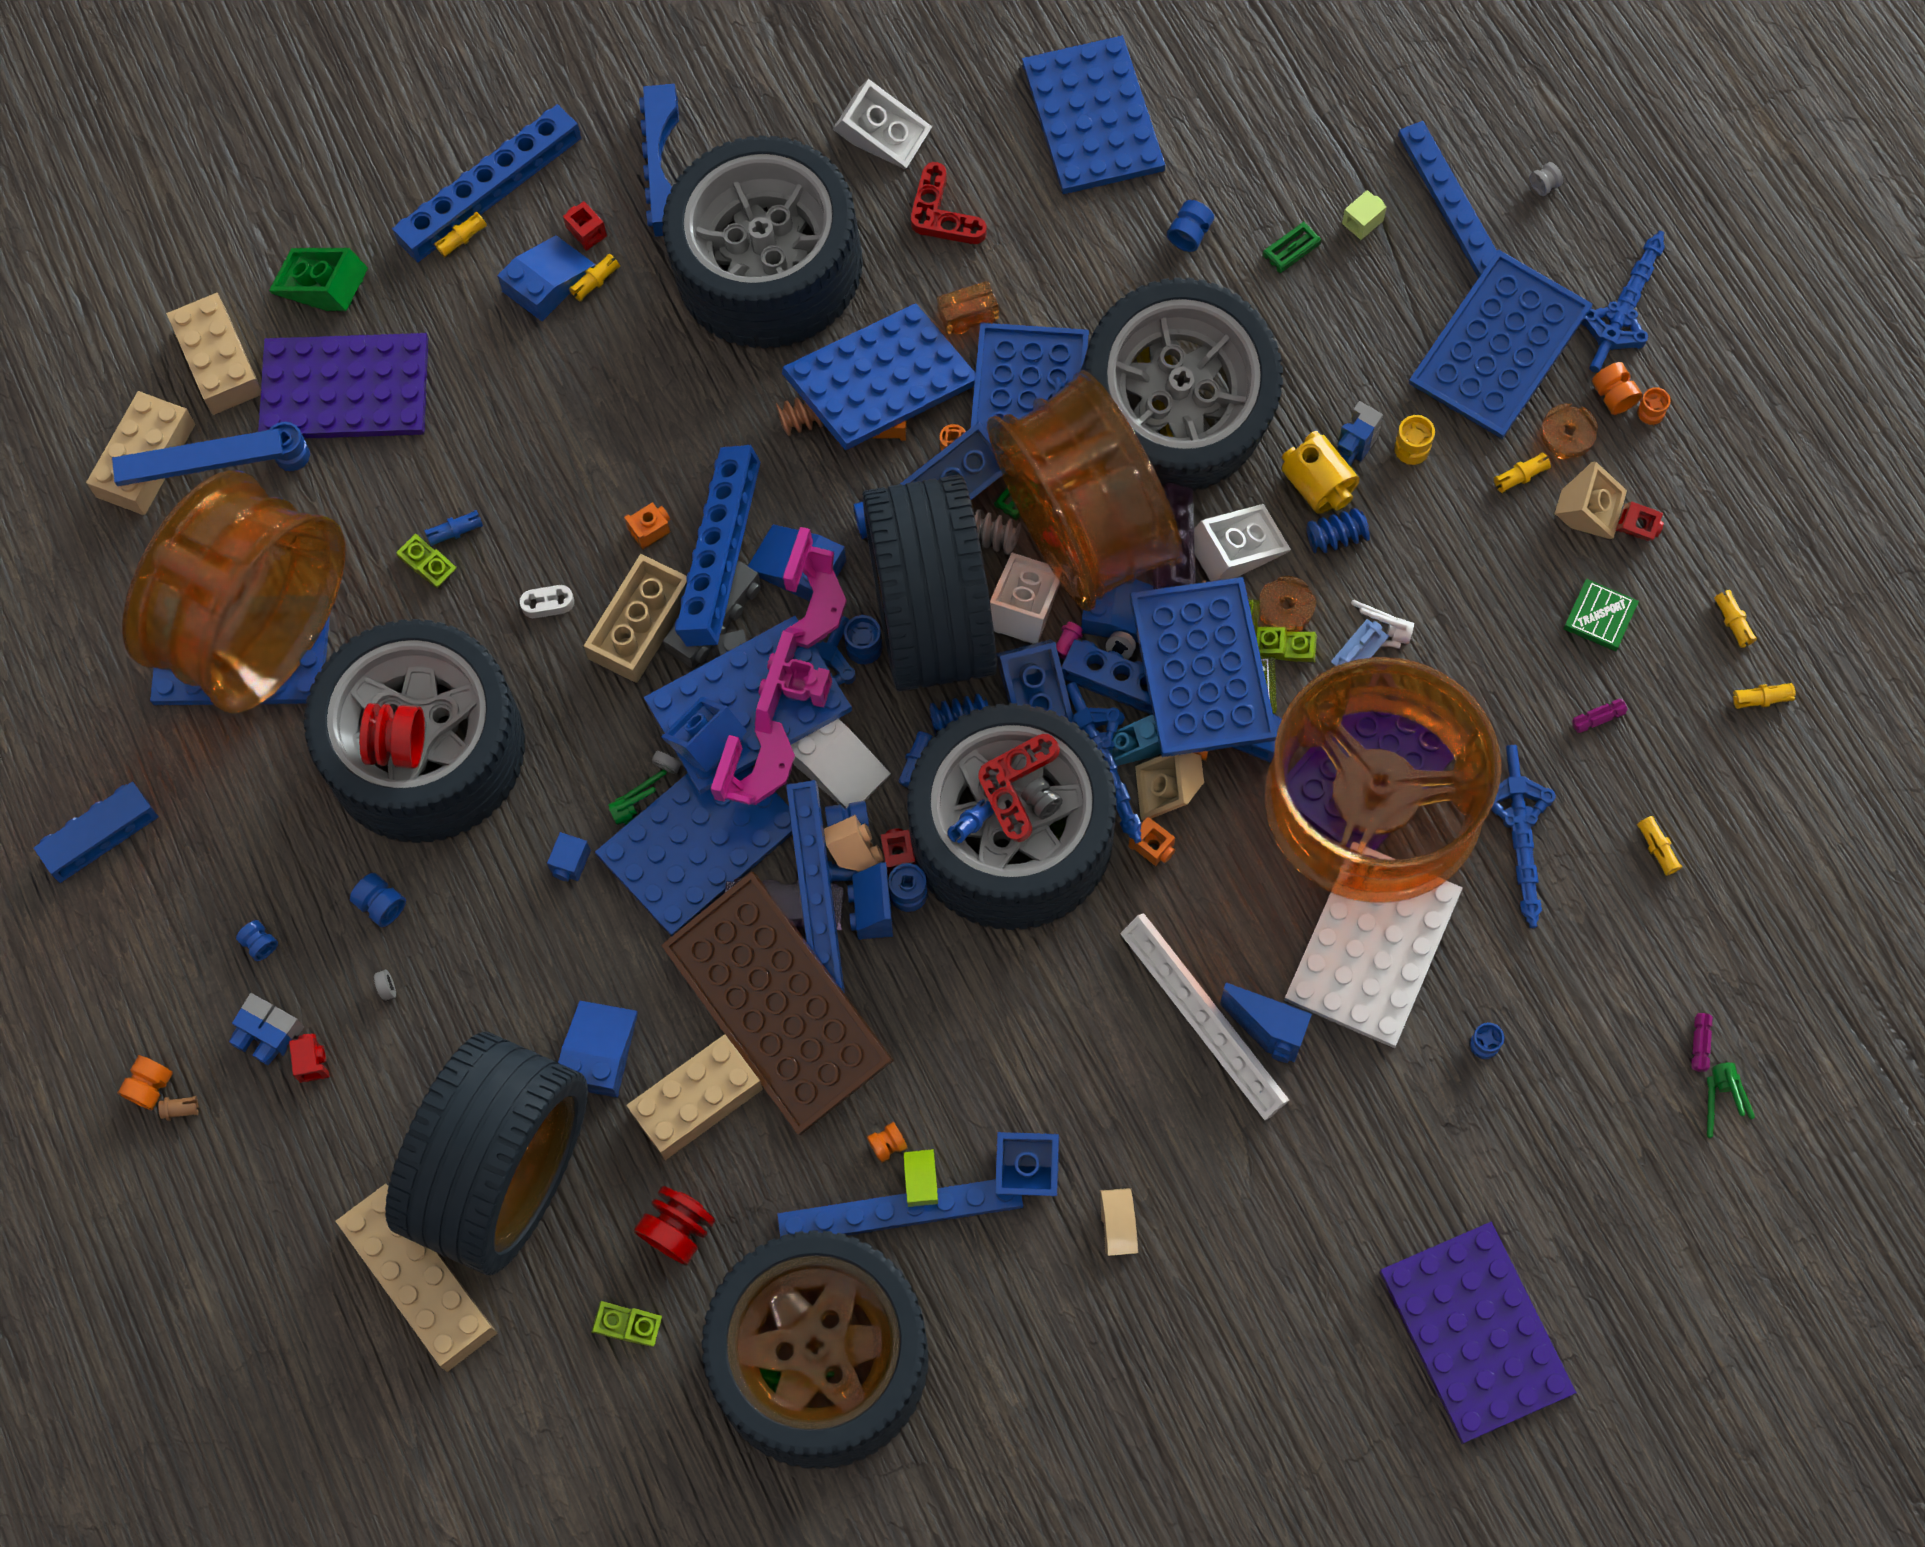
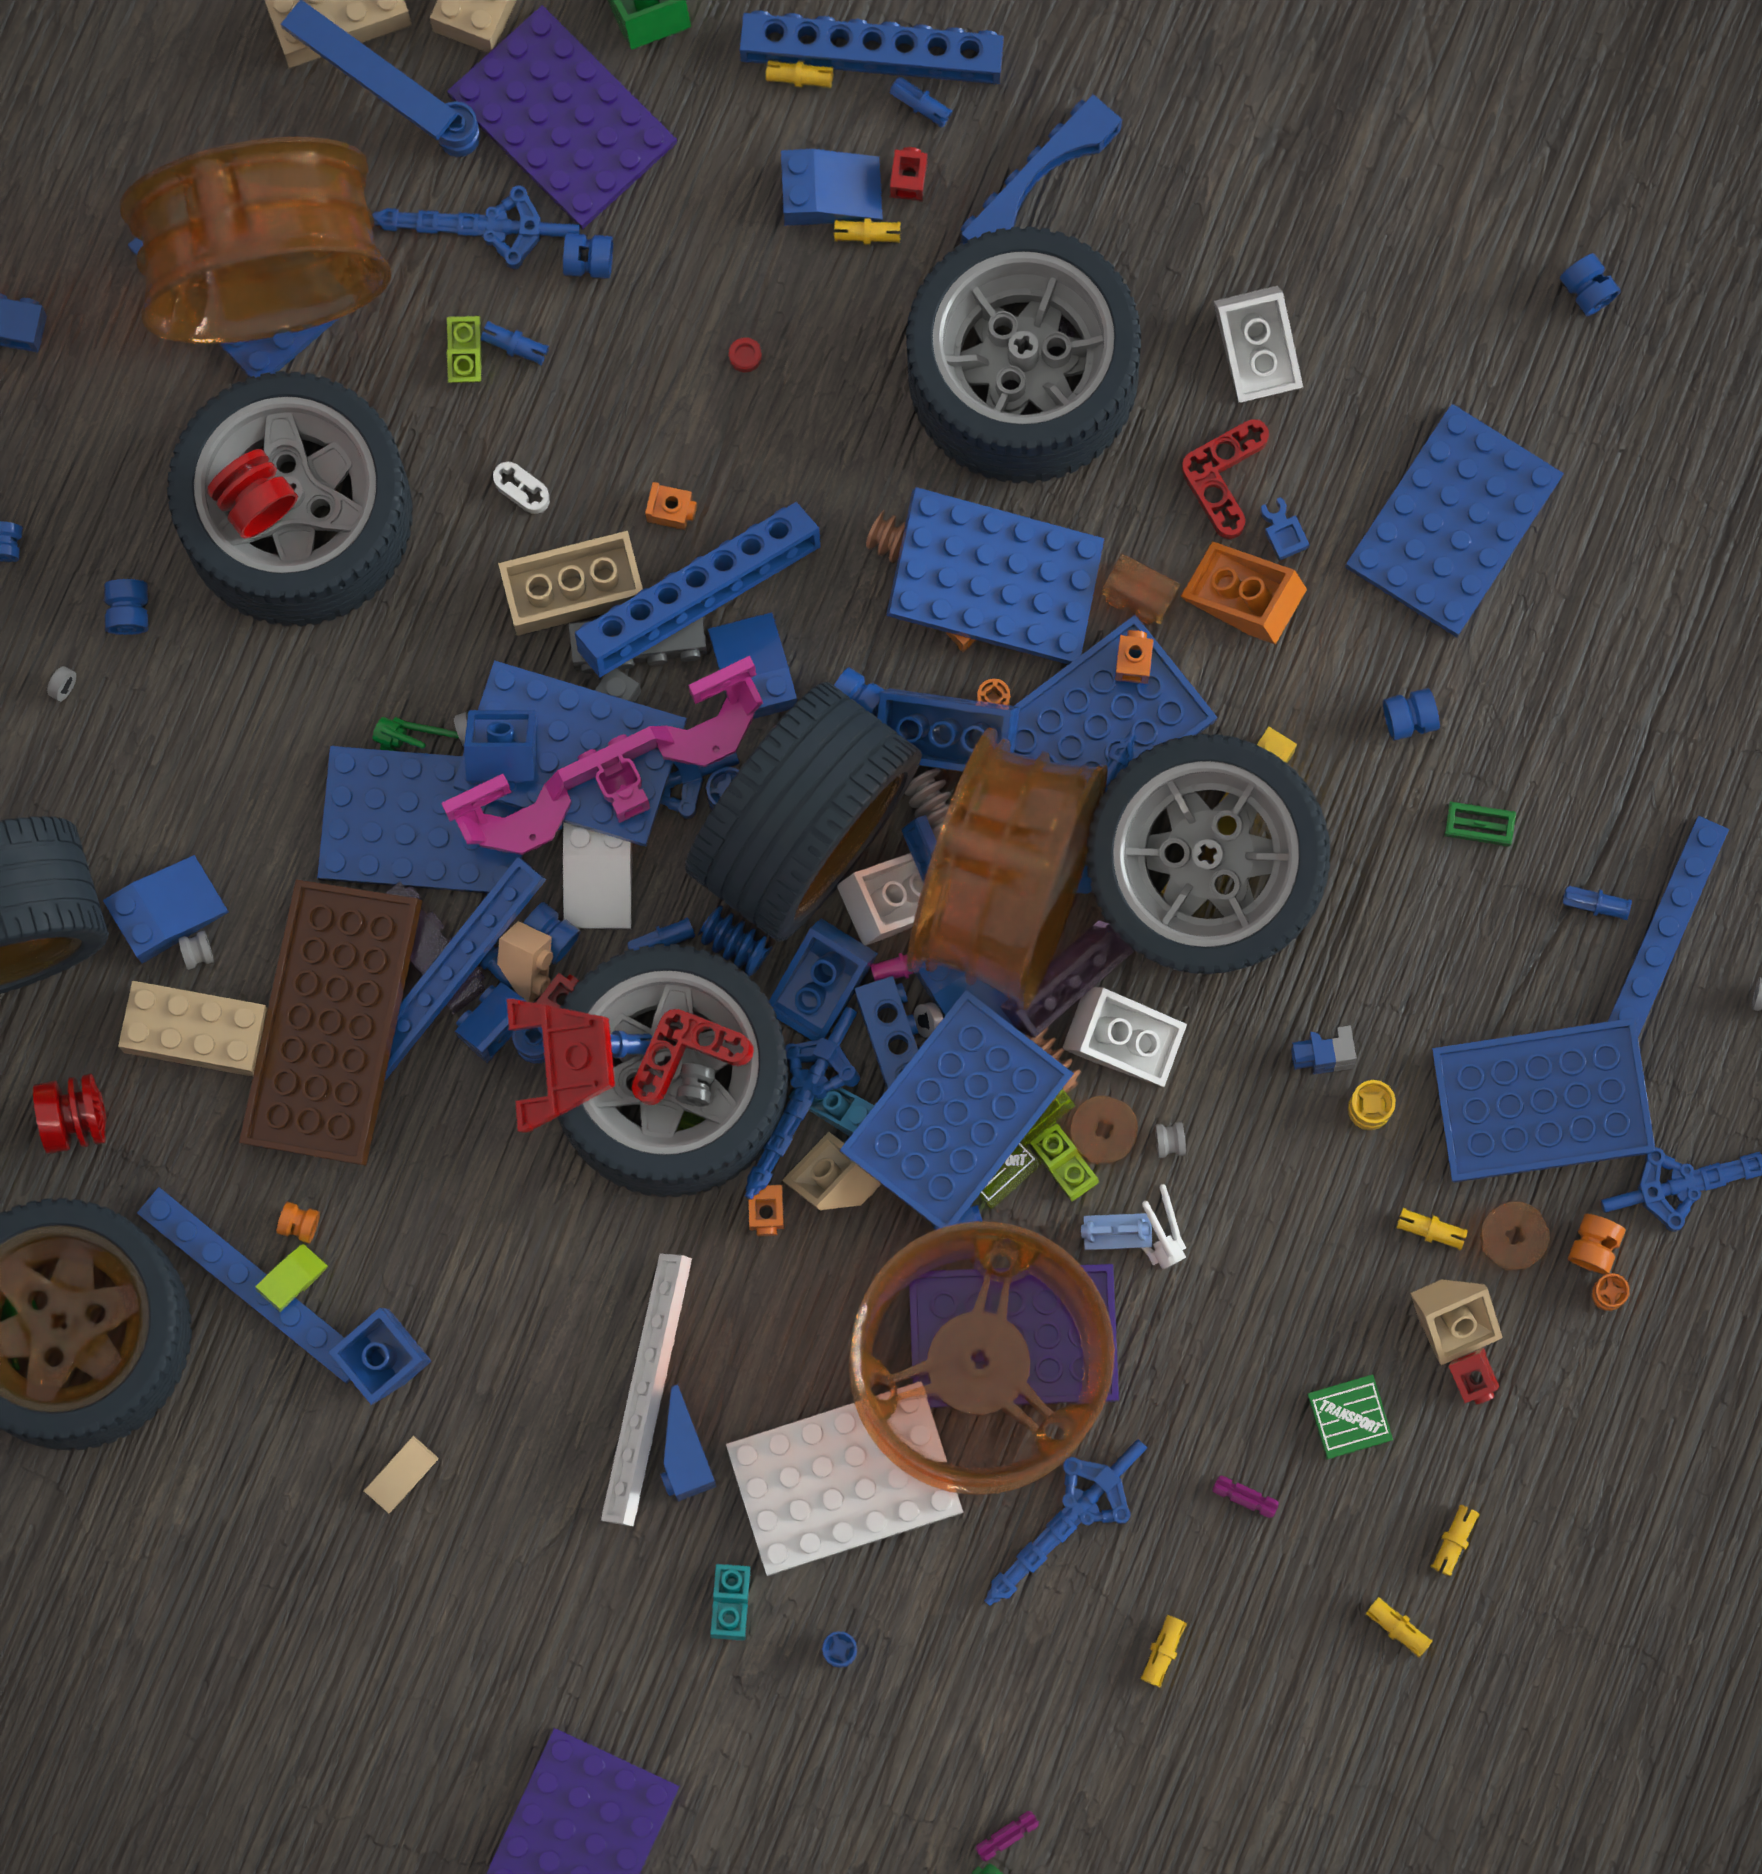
camera: 45 degrees right, 10 degrees up
blue brick [547,832,591,882] -> none
yellow cylinder [1281,431,1360,514] -> none
blue piece [1306,508,1370,554] -> none
yellowish green brick [1342,190,1387,240] -> none
none -> light grey wheel [178,930,214,970]
none -> blue bar [367,186,580,269]
none -> red wing [507,998,615,1133]
none -> blue wheel [563,233,613,279]
none -> teal slope [711,1564,750,1641]
none -> red tile [729,337,762,372]
none -> blue axle [890,77,953,128]
none -> blue plate [901,815,952,890]
none -> orange brick [1115,630,1154,684]
none -> light grey wheel [1155,1122,1186,1158]
none -> orange slope [1181,541,1307,645]
none -> blue plate [1260,497,1310,561]
none -> blue axle [1563,886,1632,920]

